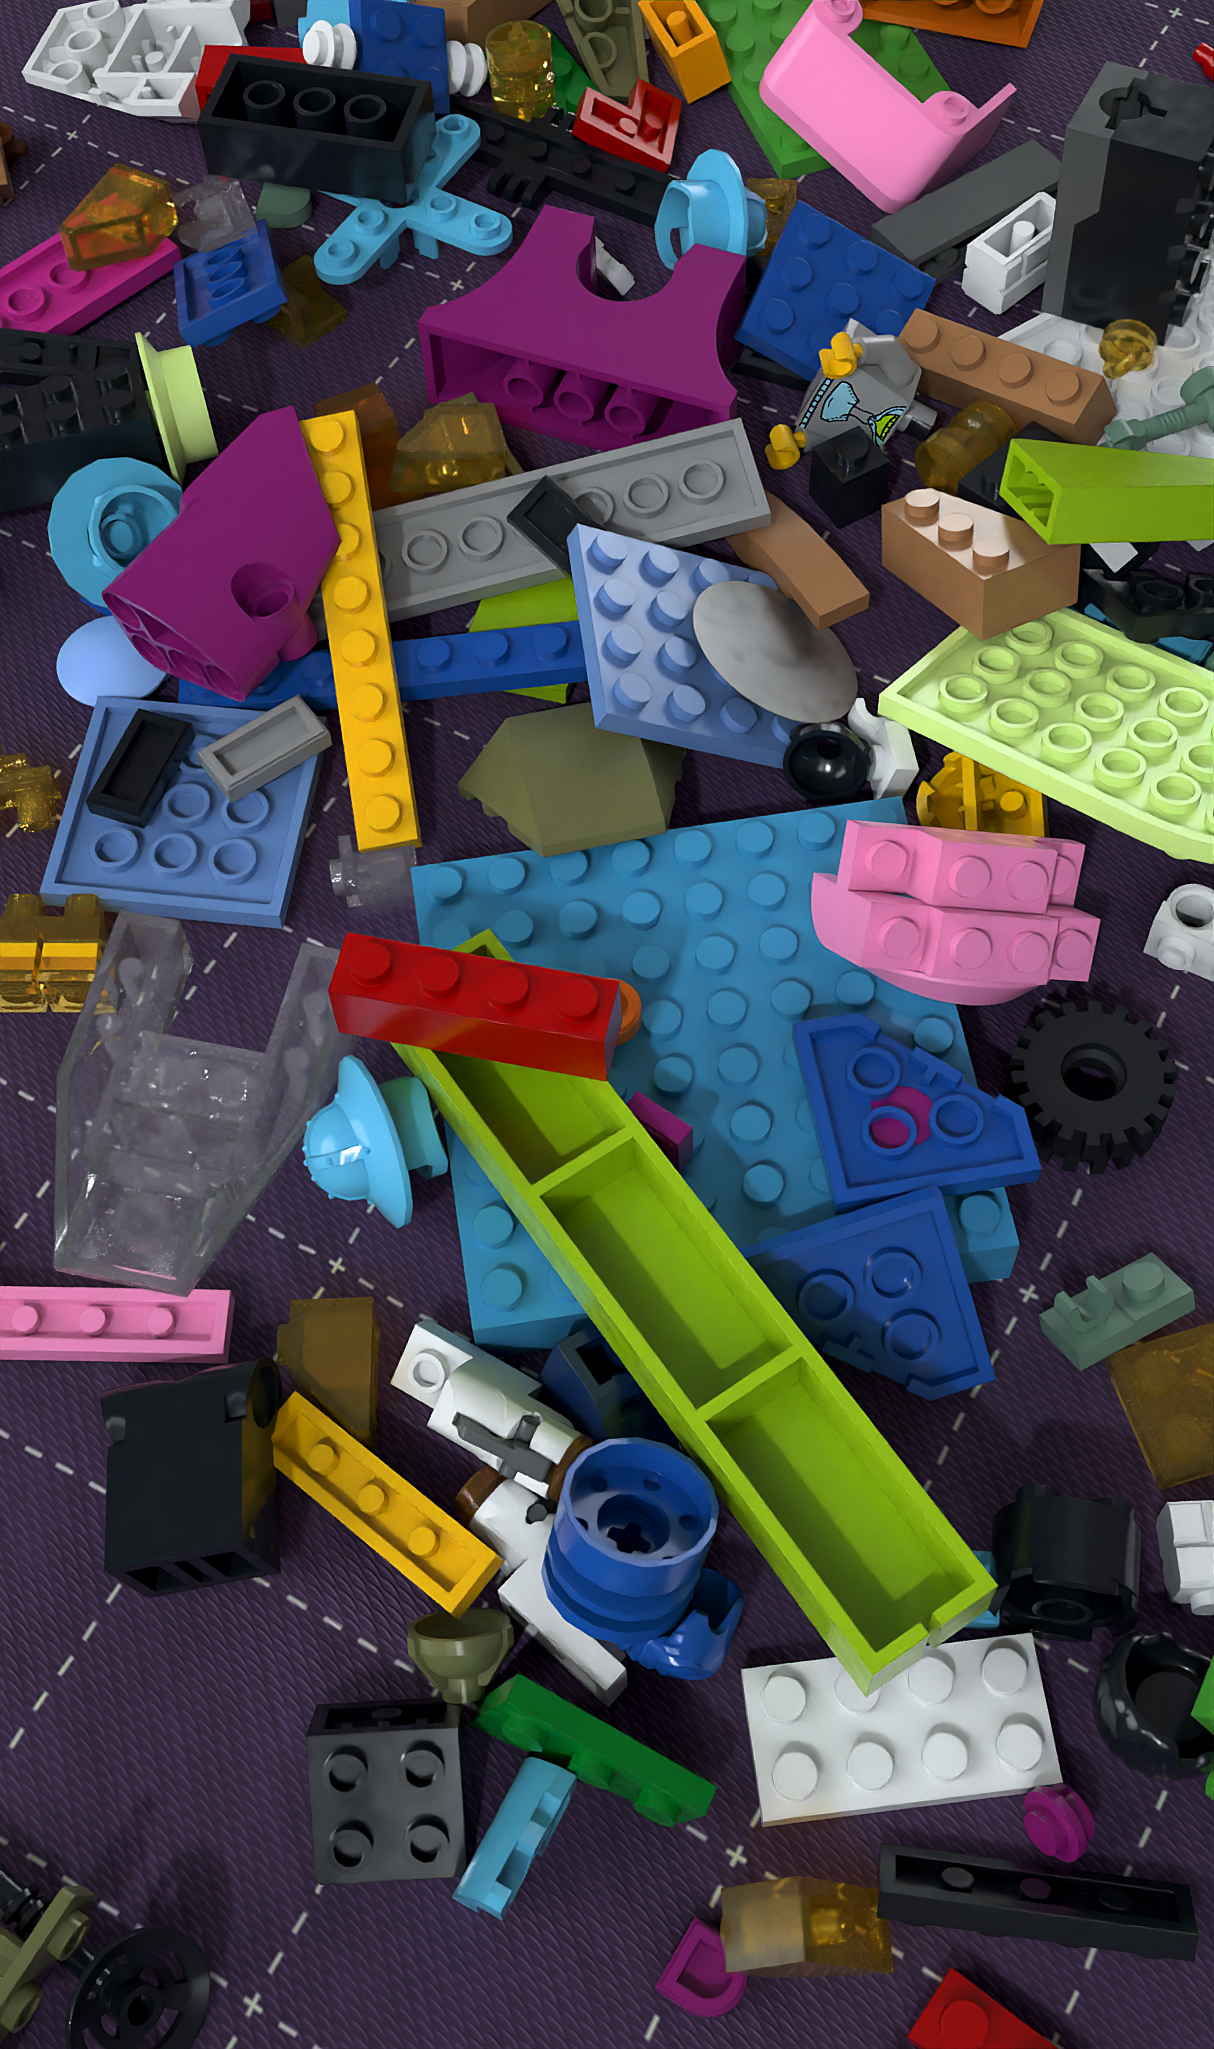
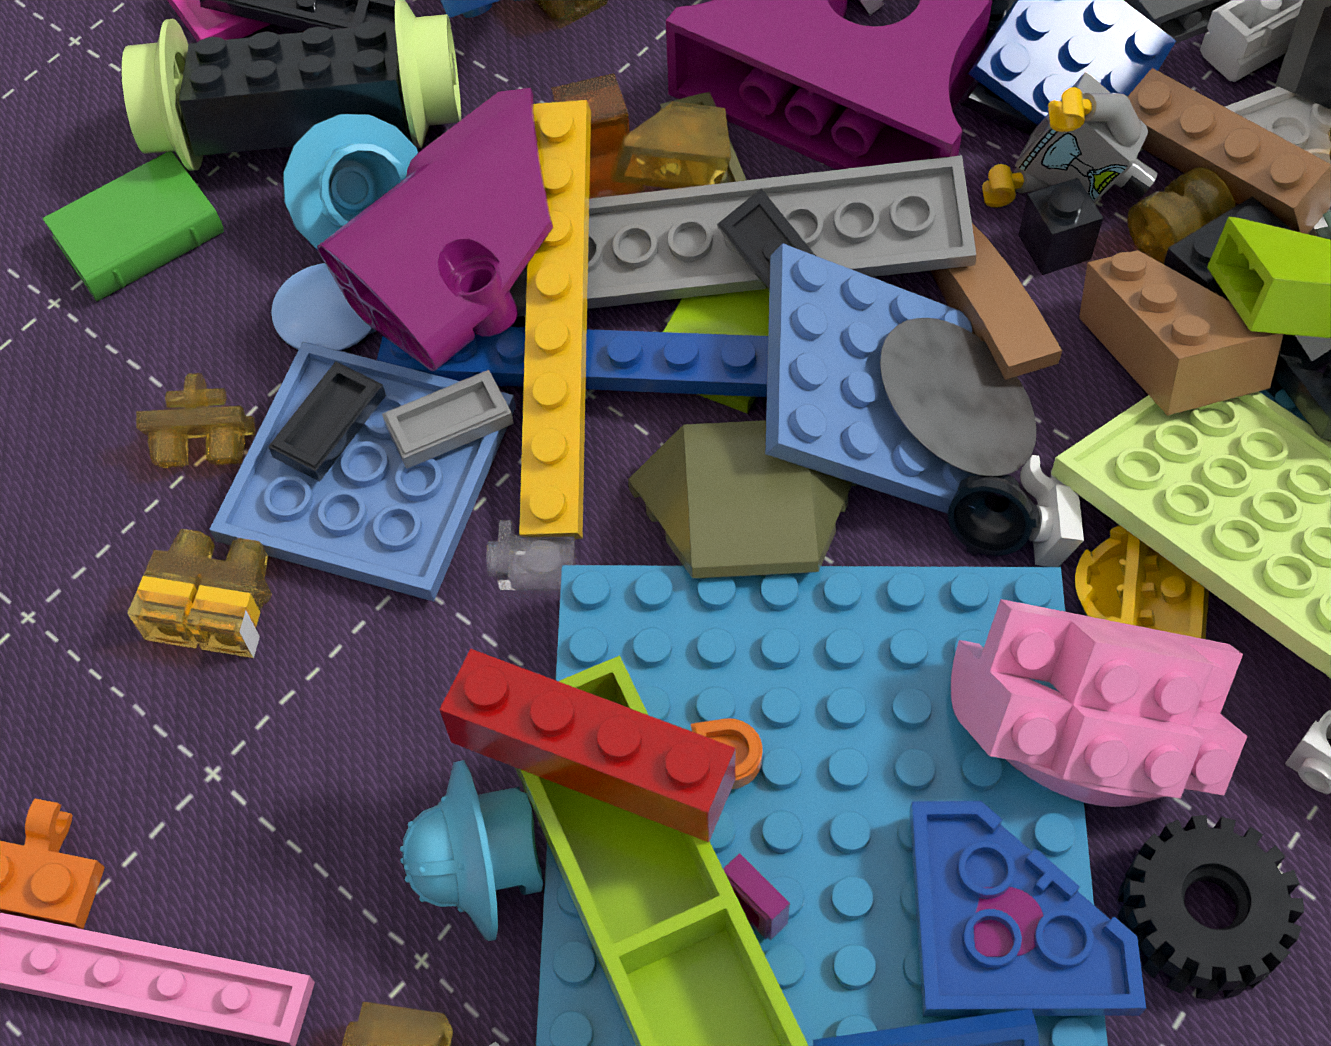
camera: 10 degrees right, 0 degrees up
clear wedge [53,910,359,1298] -> none

